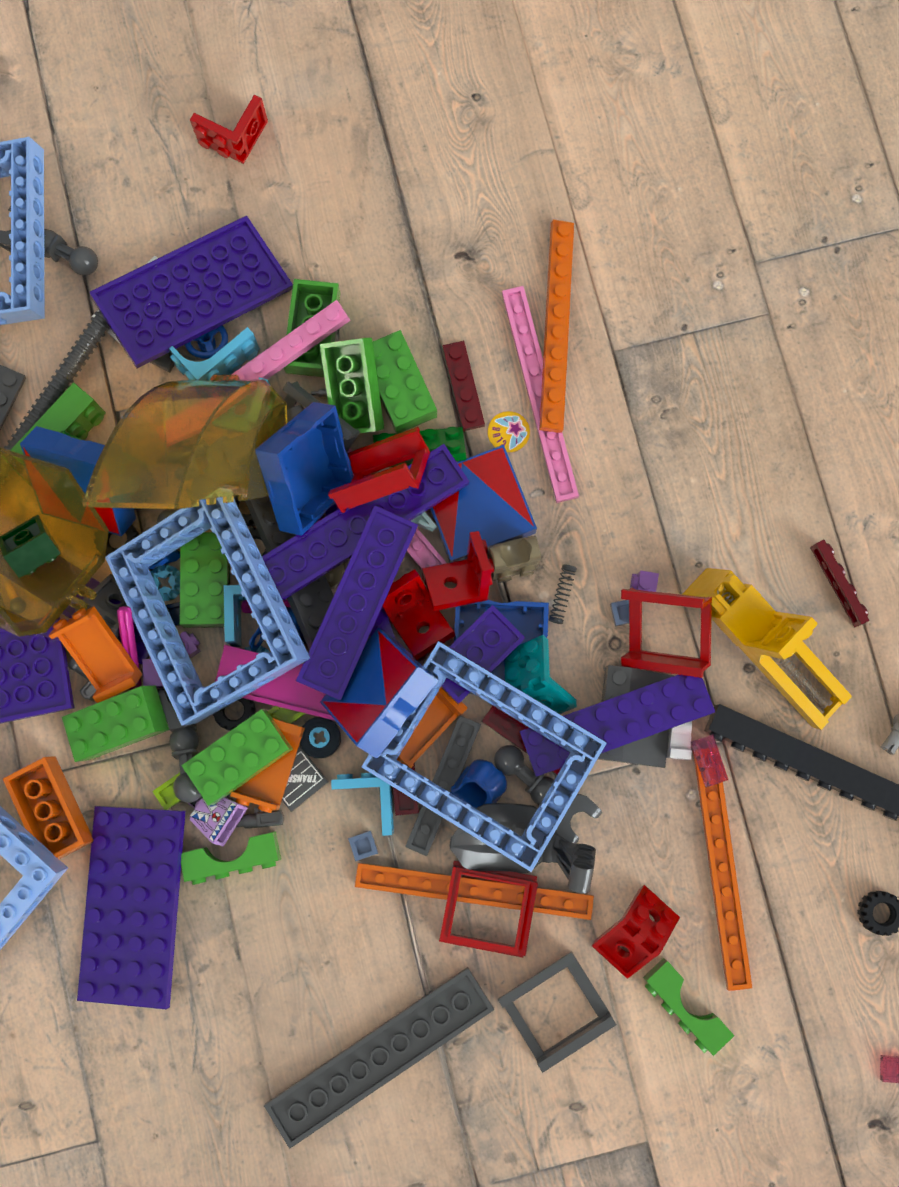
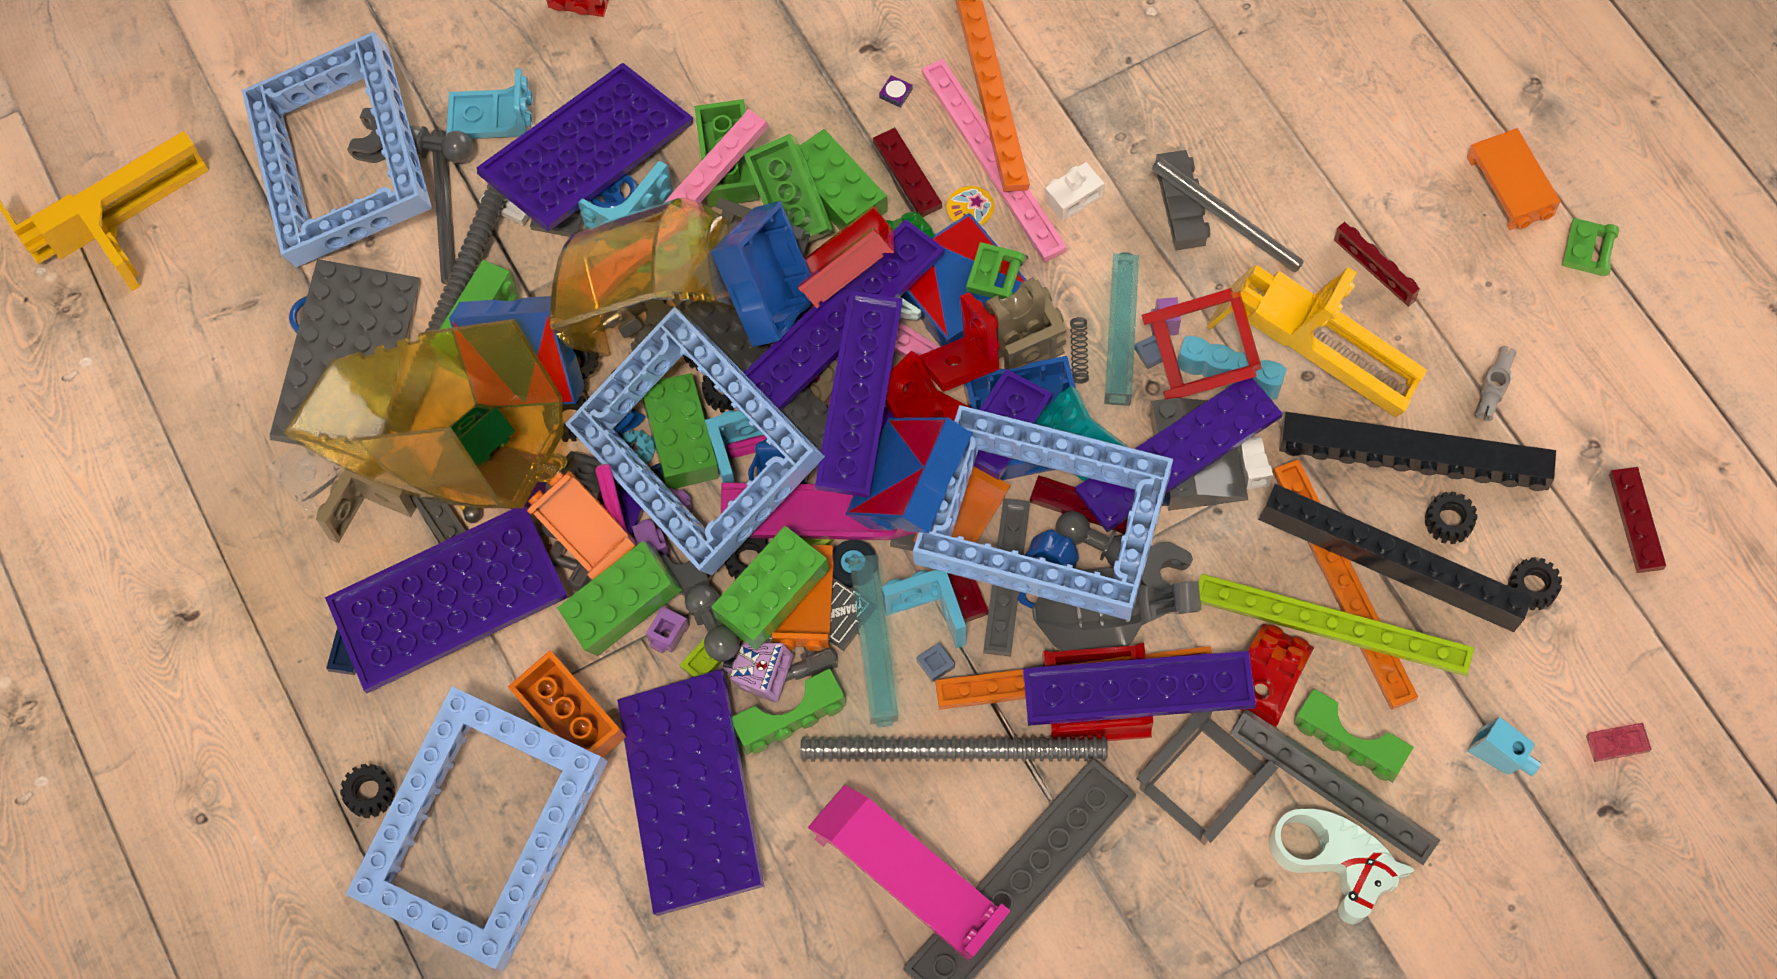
camera: 10 degrees left, 15 degrees down
clear pink plate [691,735,728,787] -> none
none -> dark grey axle [431,129,454,284]
none -> medium azure bracket [447,68,533,139]
none -> medium lavender brick [646,606,689,653]
none -> dark grey piece [800,736,1108,762]
none -> dark pink panel [807,784,1010,961]
none -> clear light blue brick [849,555,899,727]
none -> tile [879,75,913,108]
none -> bright green plate [966,242,1025,299]
none -> dark tan bracket [1004,280,1067,369]
none -> dark purple plate [1023,651,1256,726]
none -> white brick [1044,162,1104,222]
none -> clear light blue brick [1104,252,1139,406]
none -> dark grey axle [1152,158,1304,272]
none -> dark grey brick [1155,150,1211,251]
none -> medium azure brick [1178,336,1287,399]
none -> lime plate [1199,573,1475,677]
none -> dark grey plate [1231,709,1440,865]
none -> black brick [1258,484,1533,632]
none -> light aqua animal [1269,809,1414,925]
none -> black tyre [1425,492,1478,544]
none -> medium azure torso [1467,717,1541,777]

